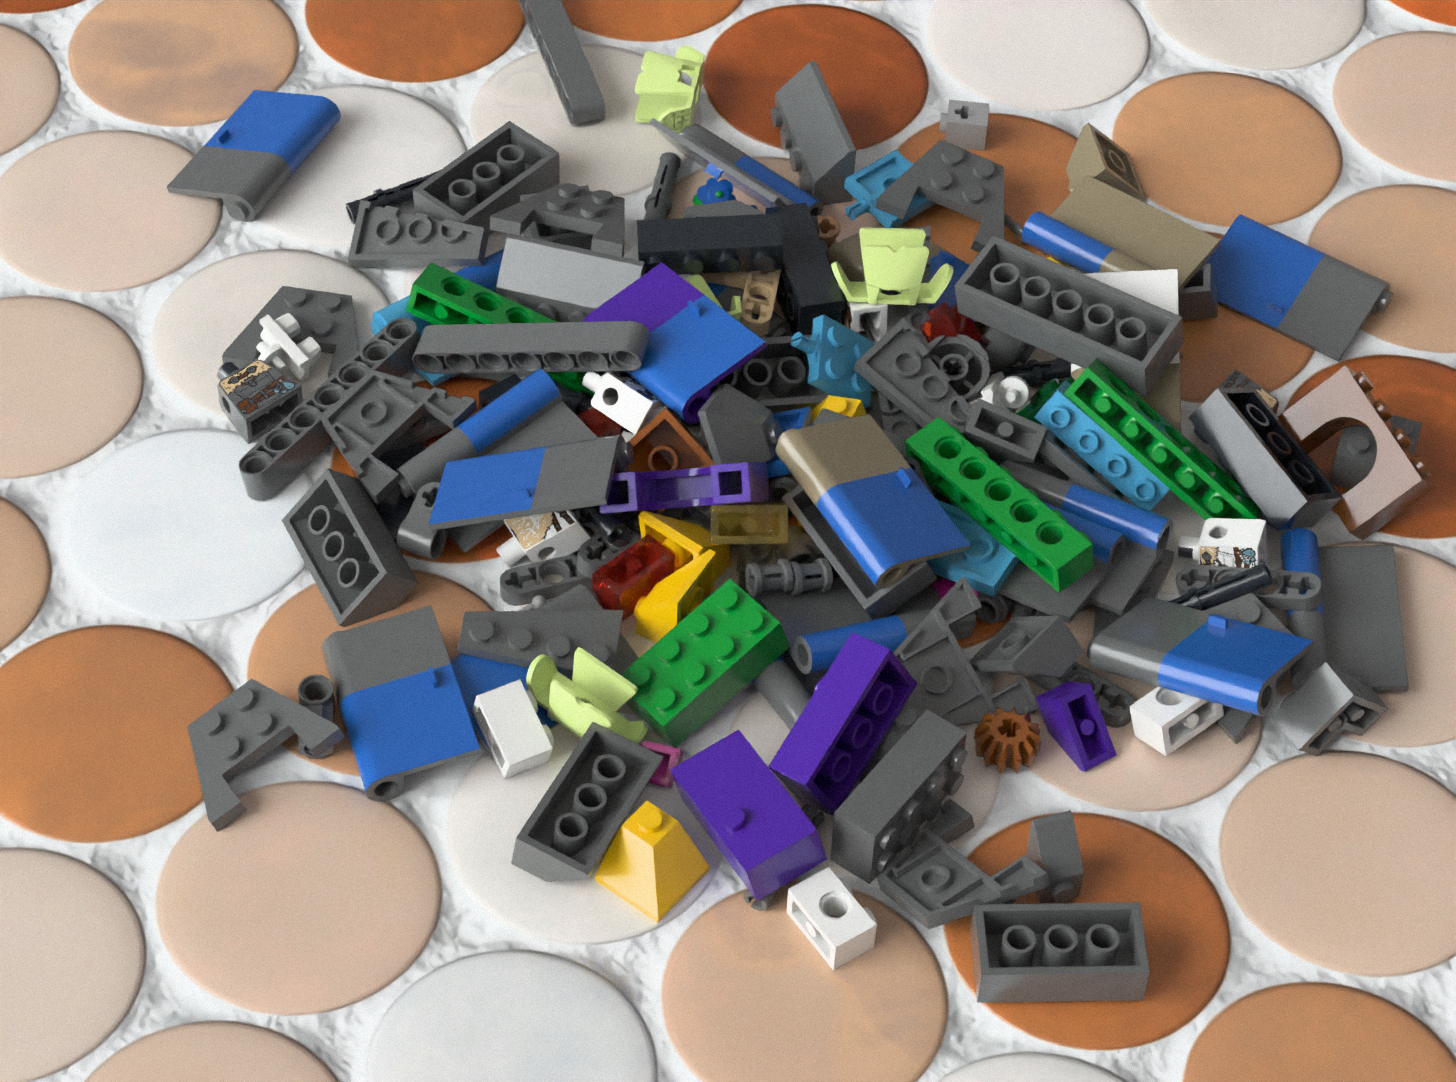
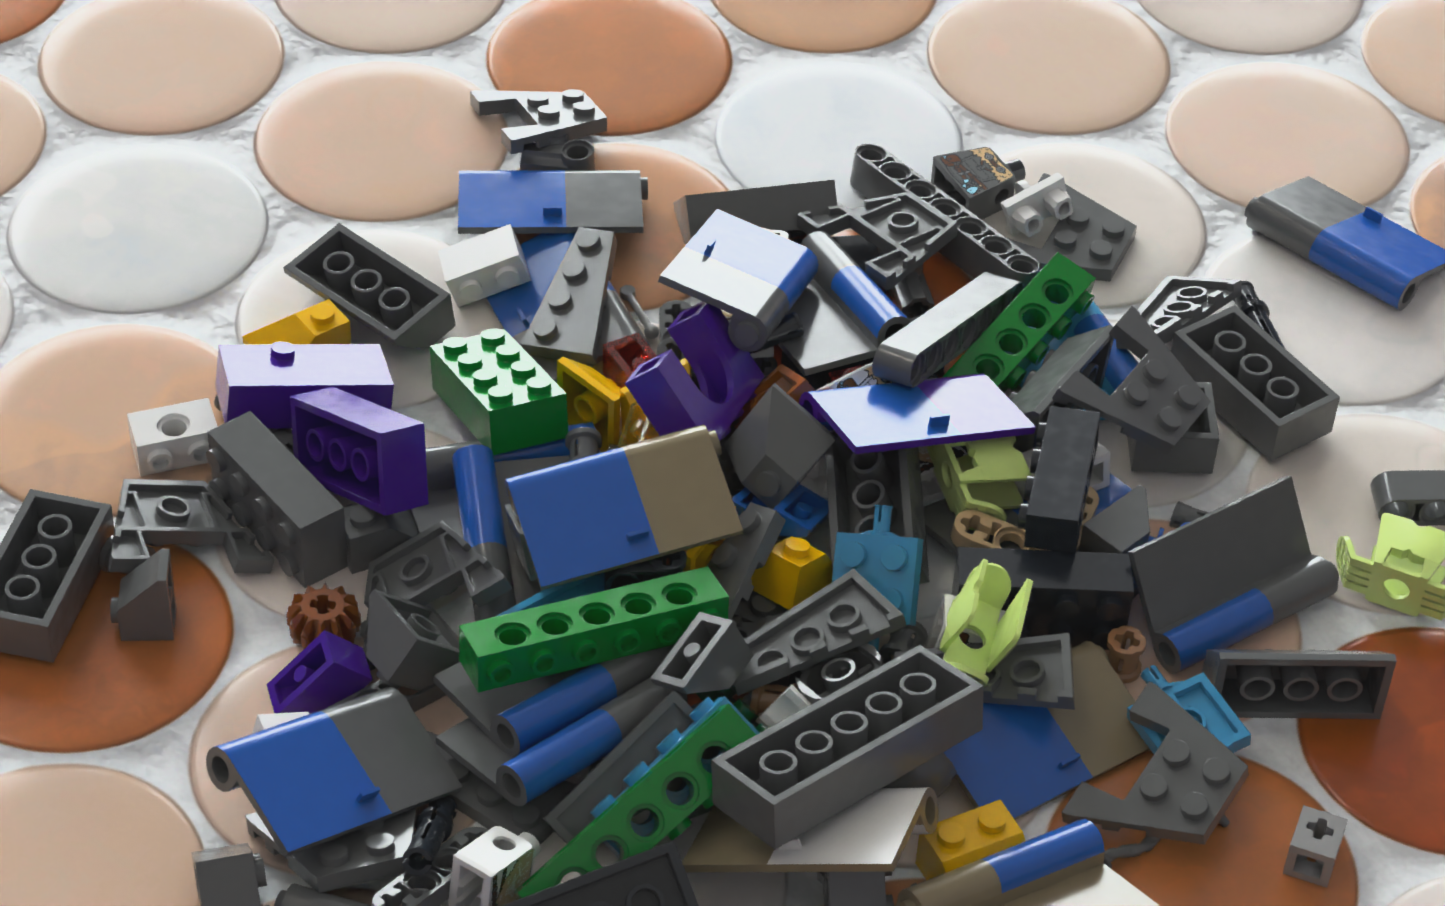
camera: 105 degrees right, 5 degrees down
yellowish green piece [526,647,648,744] -> none
dark pink slope [641,740,683,788] -> none

